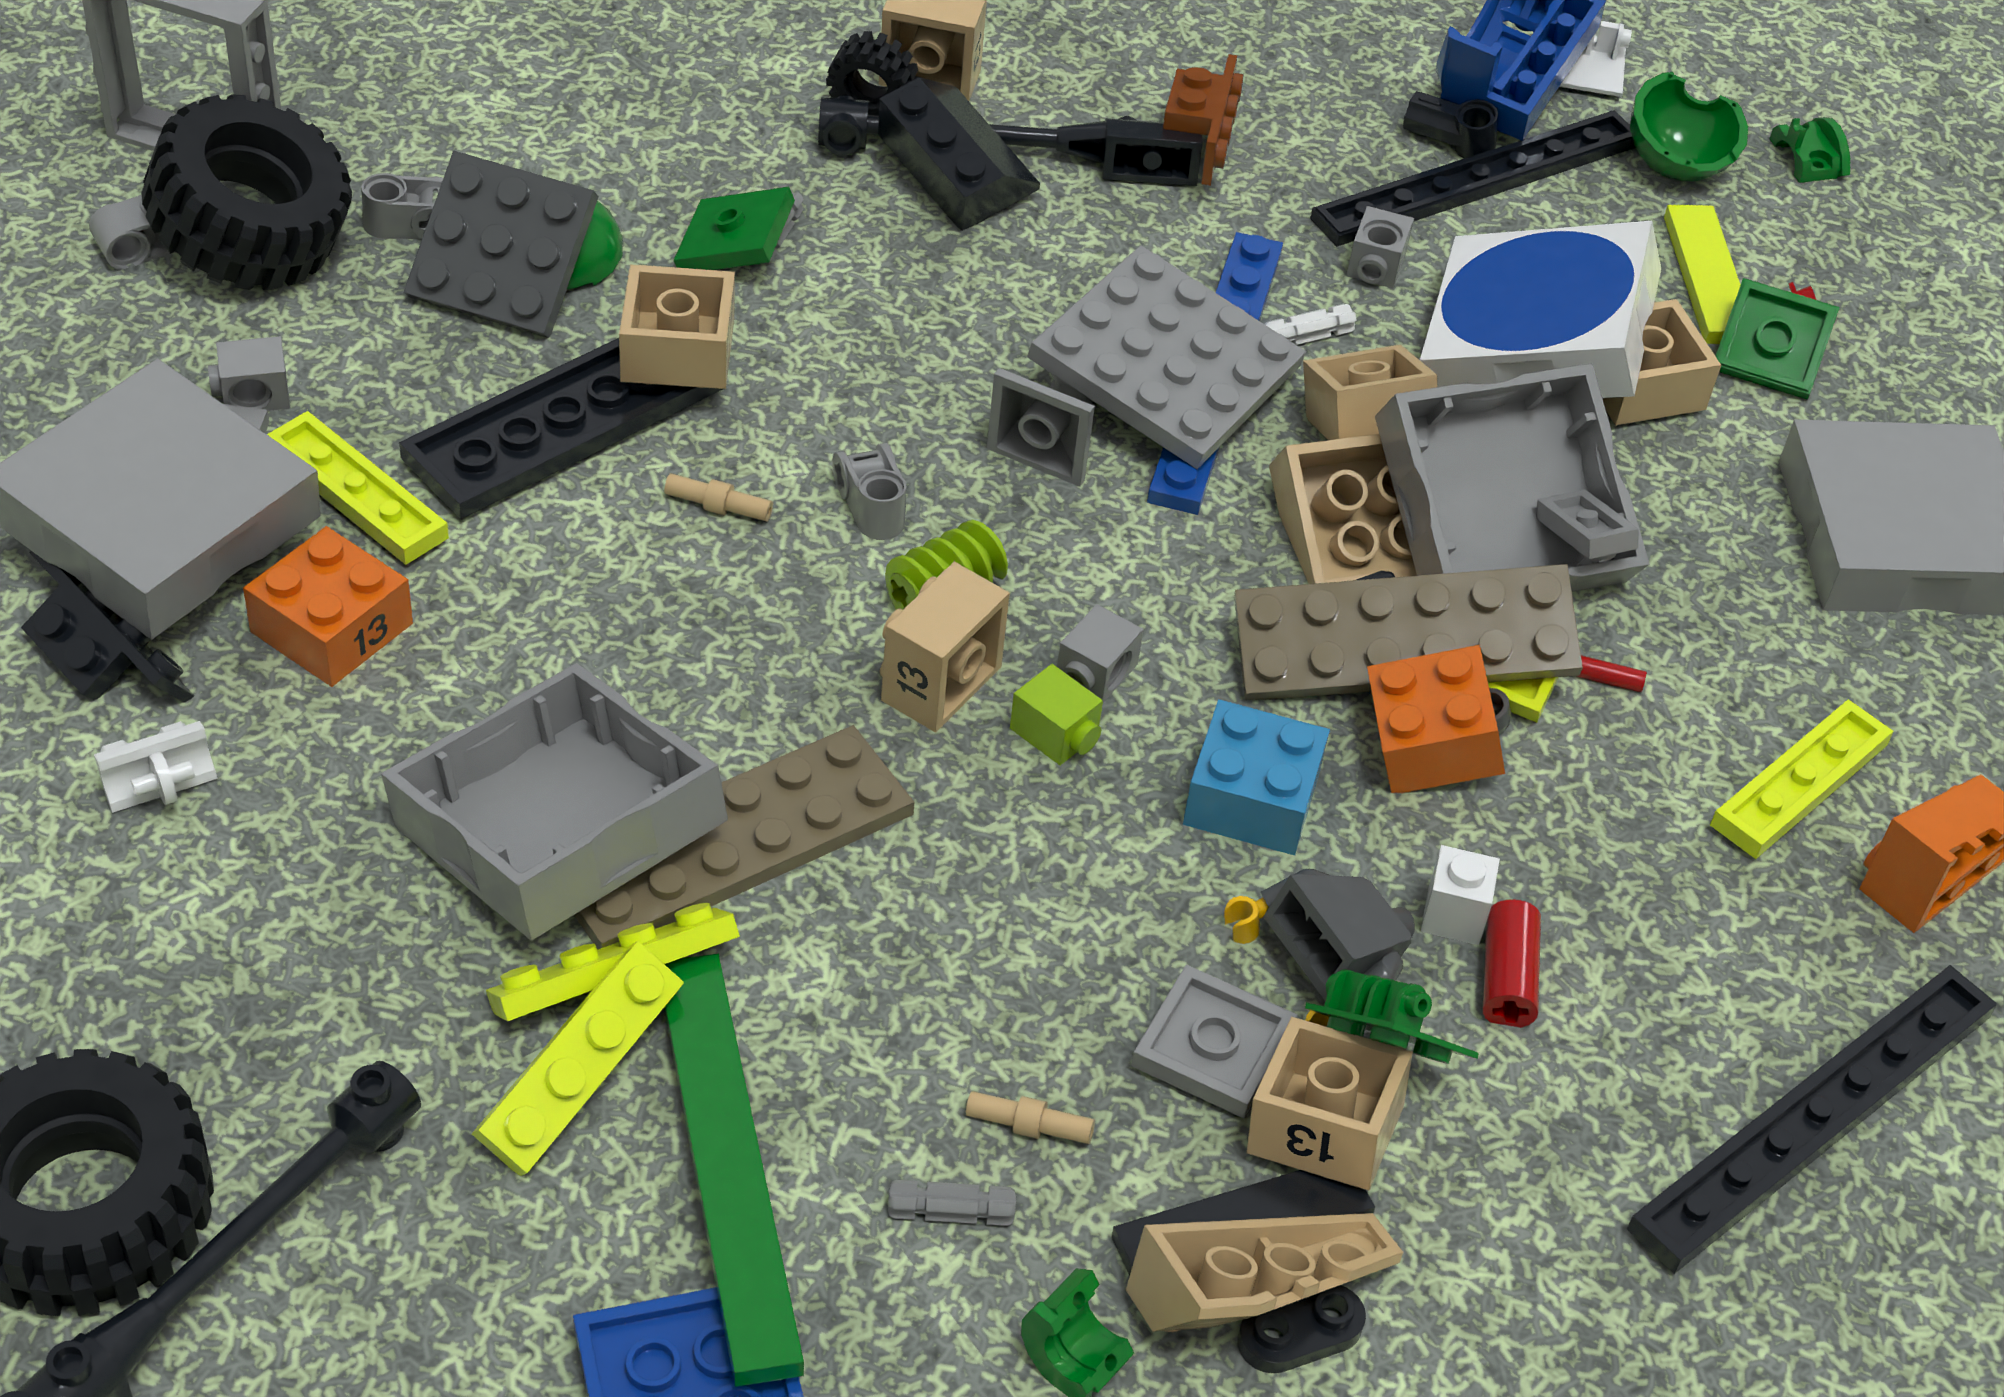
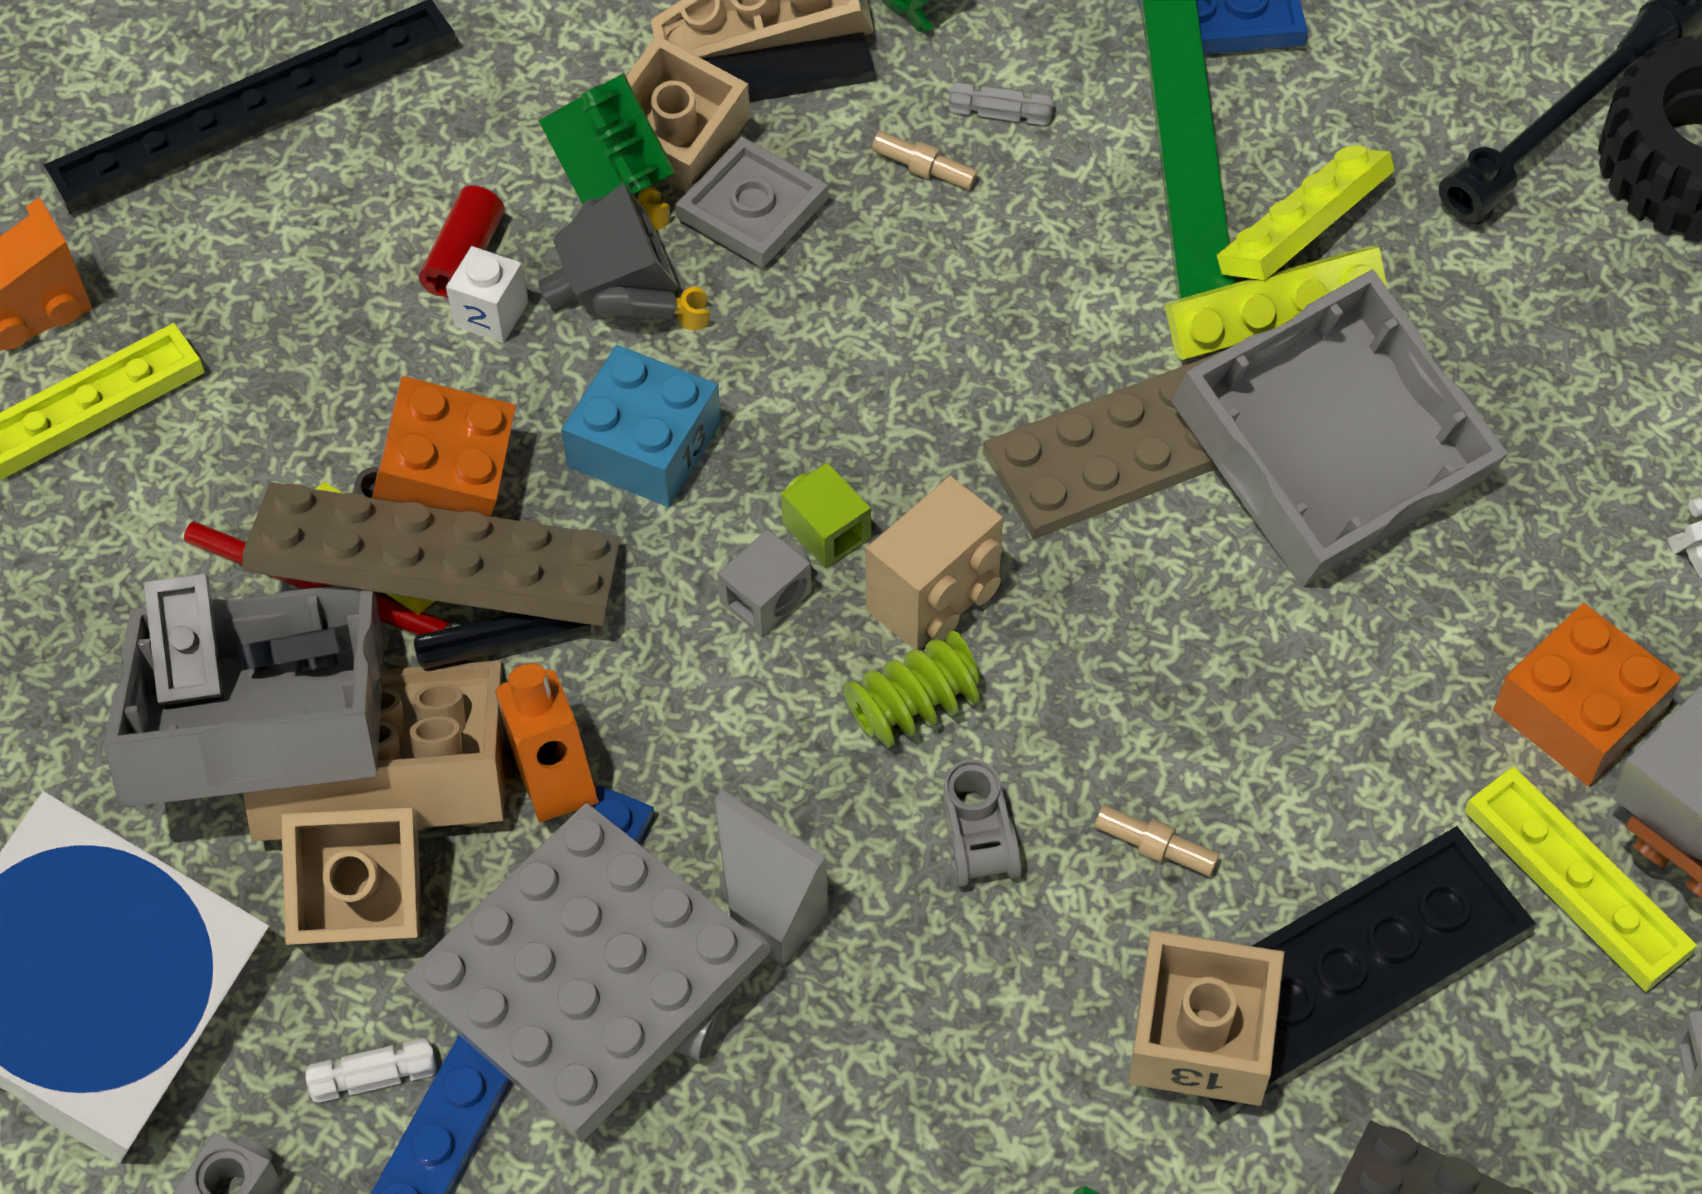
camera: 165 degrees left, 10 degrees up
none -> black plate [237,624,352,671]
none -> orange torso [495,663,599,823]

